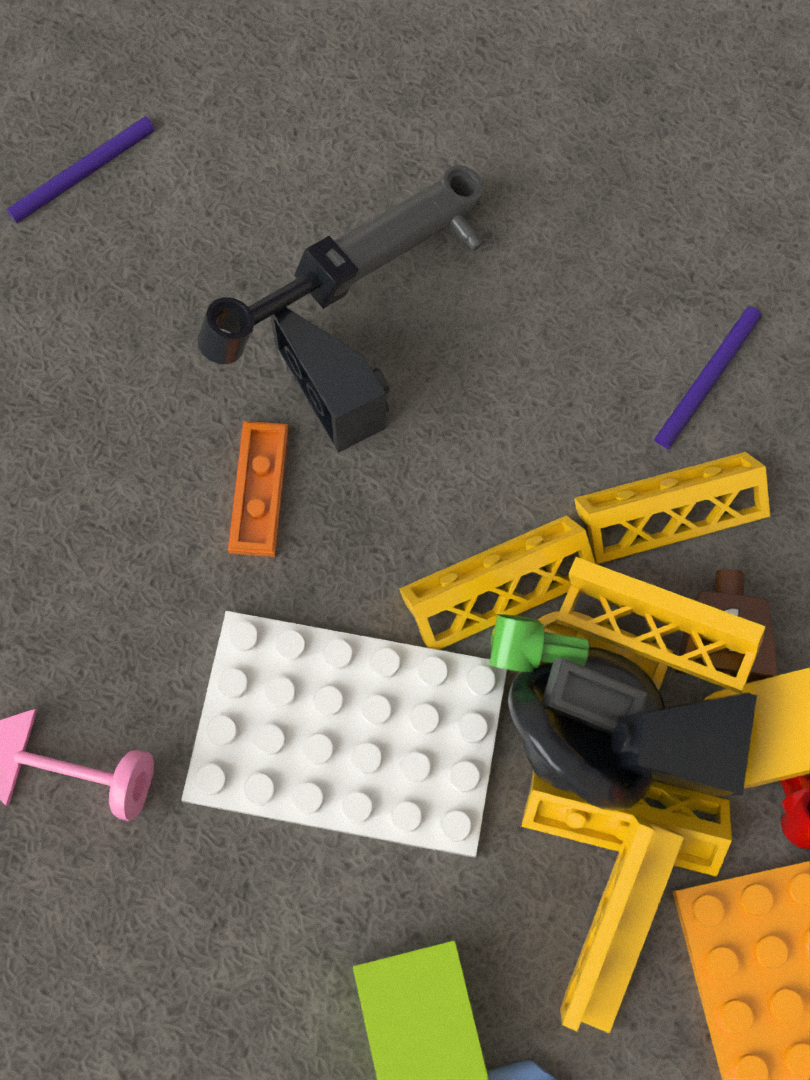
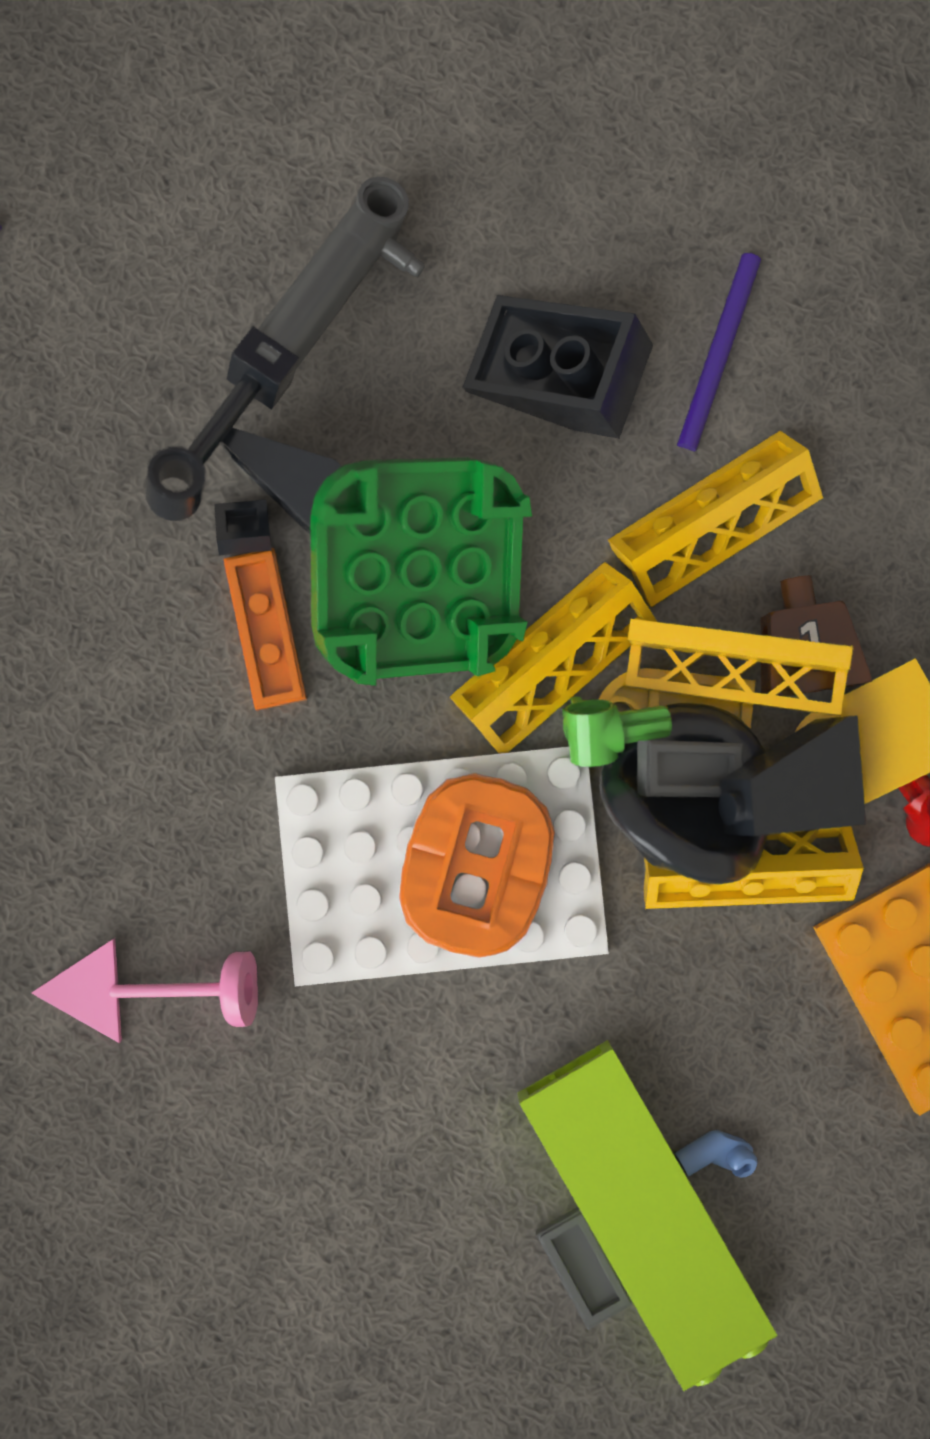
camera: 15 degrees left, 15 degrees up
yellow fence [560,815,684,1034] -> none
none -> black plate [214,499,272,555]
none -> green tile [310,457,532,686]
none -> orange piece [399,773,555,958]
none -> black slope [462,295,653,439]

